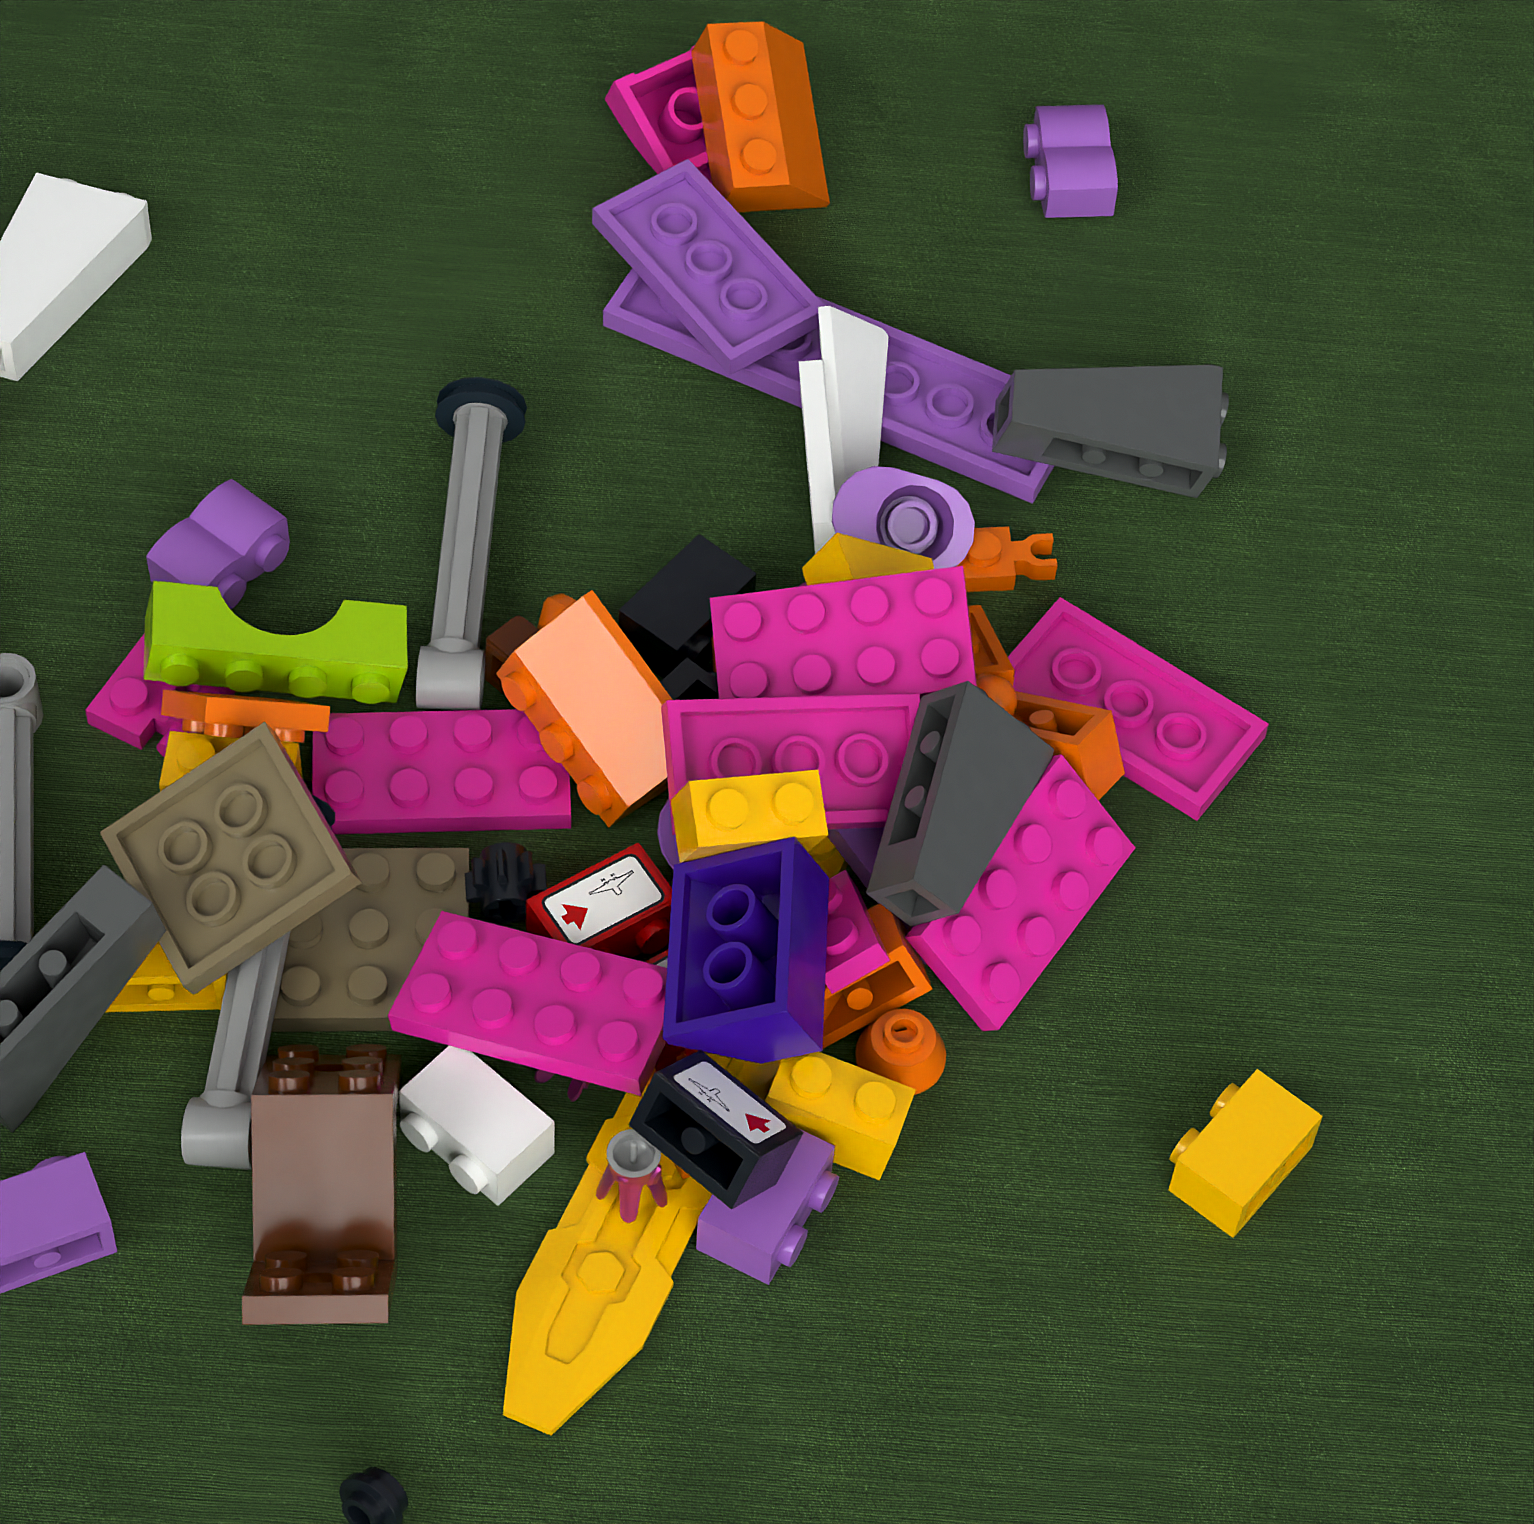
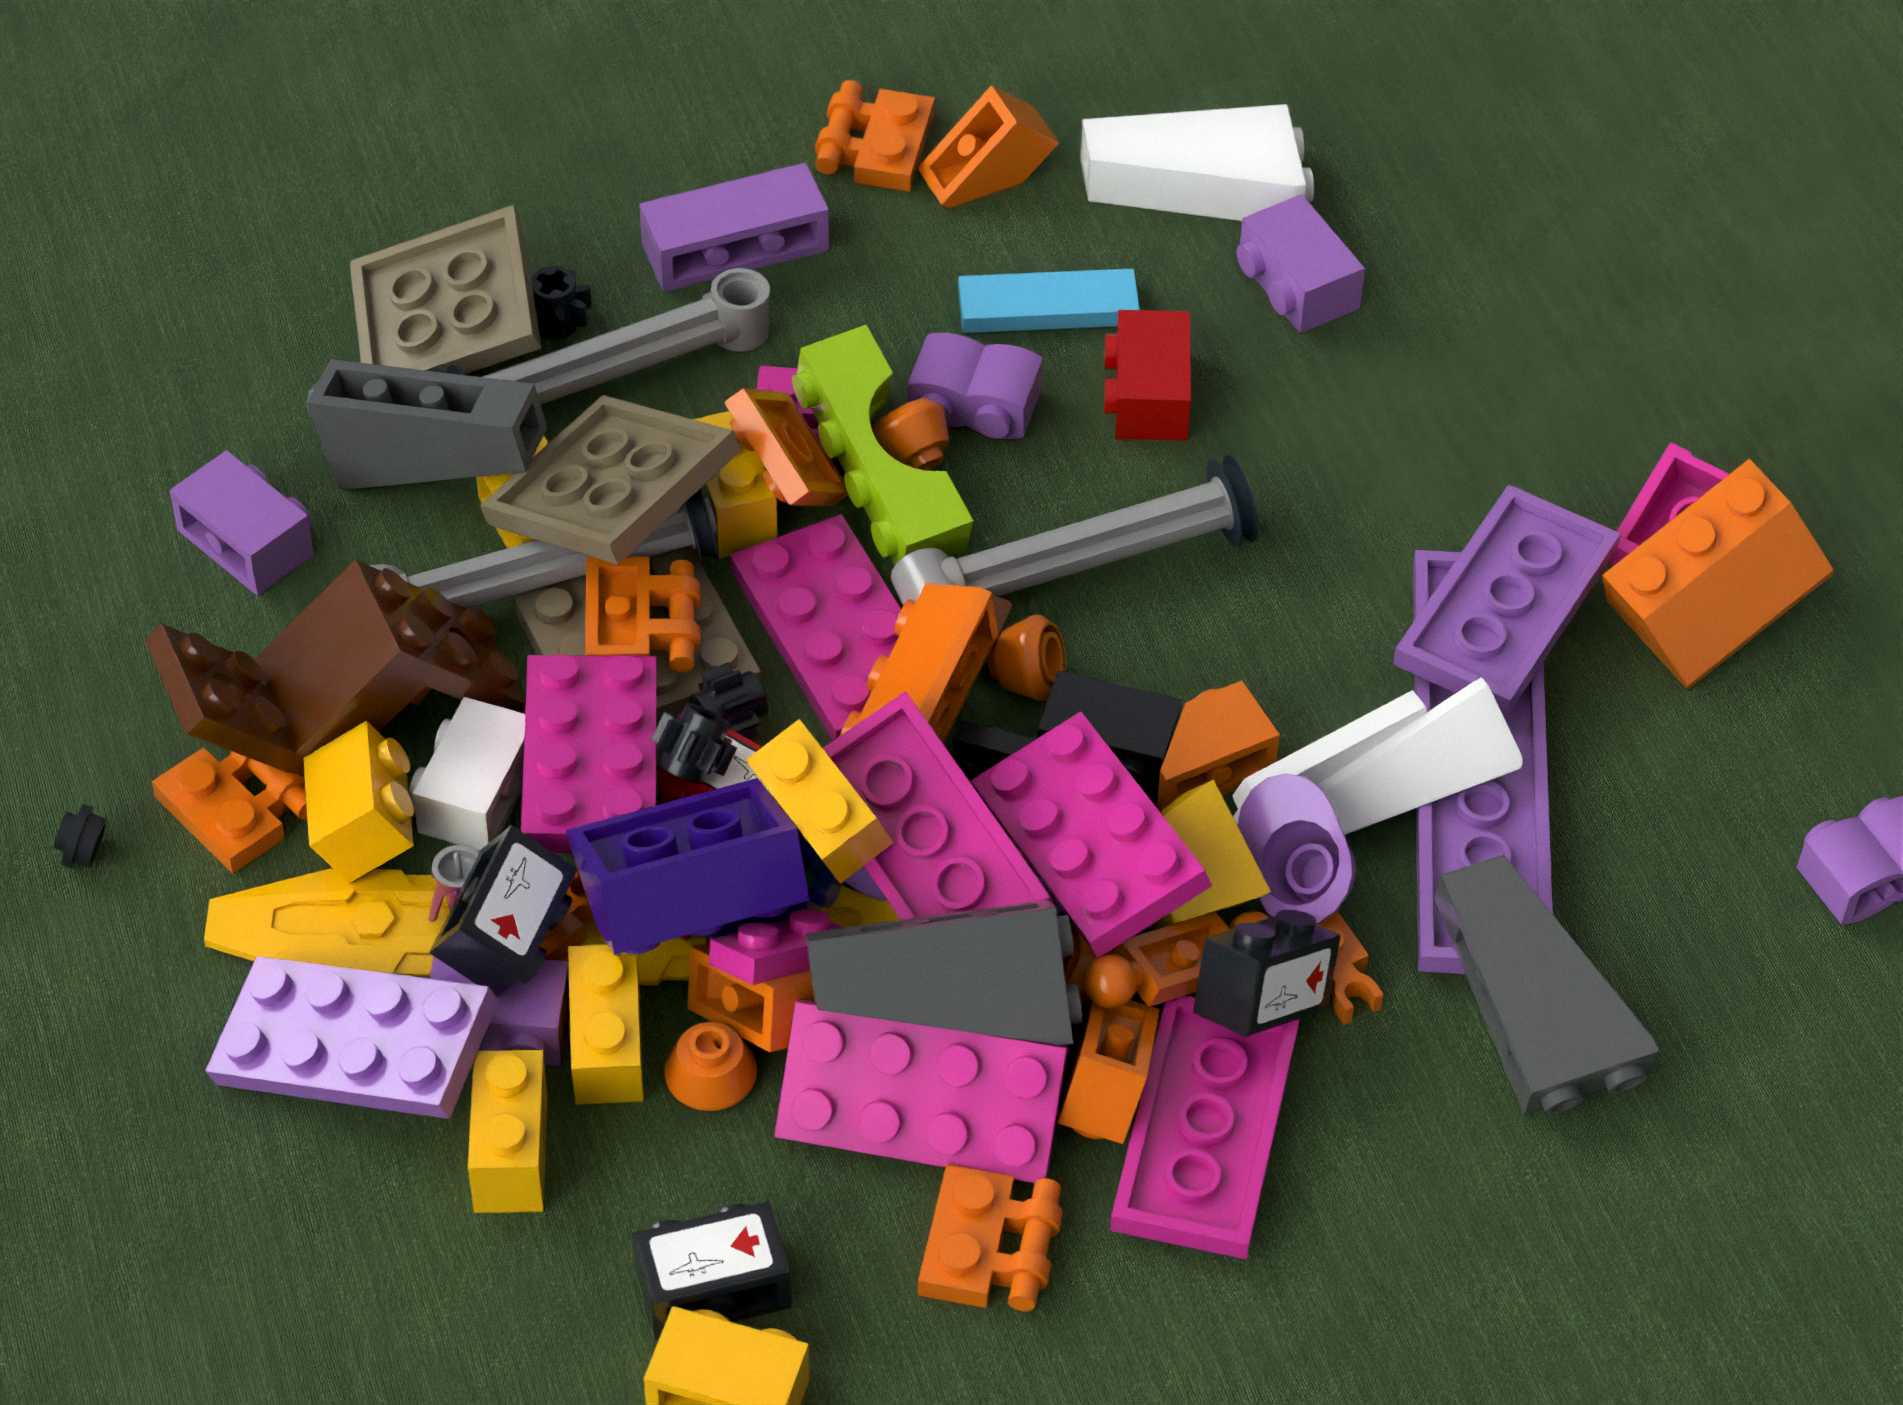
camera: 70 degrees right, 5 degrees down
none -> orange plate [151,747,307,874]
none -> plate [205,956,499,1119]
none -> yellow brick [303,721,414,883]
none -> yellow brick [468,1050,548,1213]
none -> orange plate [585,556,701,673]
none -> brick [632,1201,792,1340]
none -> black gear [651,703,738,784]
none -> orange cone [872,398,950,471]
none -> orange plate [918,1164,1063,1312]
none -> medium azure tile [958,269,1139,333]
none -> red brick [1104,310,1191,441]
none -> orange slope [1157,680,1280,812]
none -> black brick [1193,910,1341,1037]
none -> medium lavender brick [1237,194,1365,334]

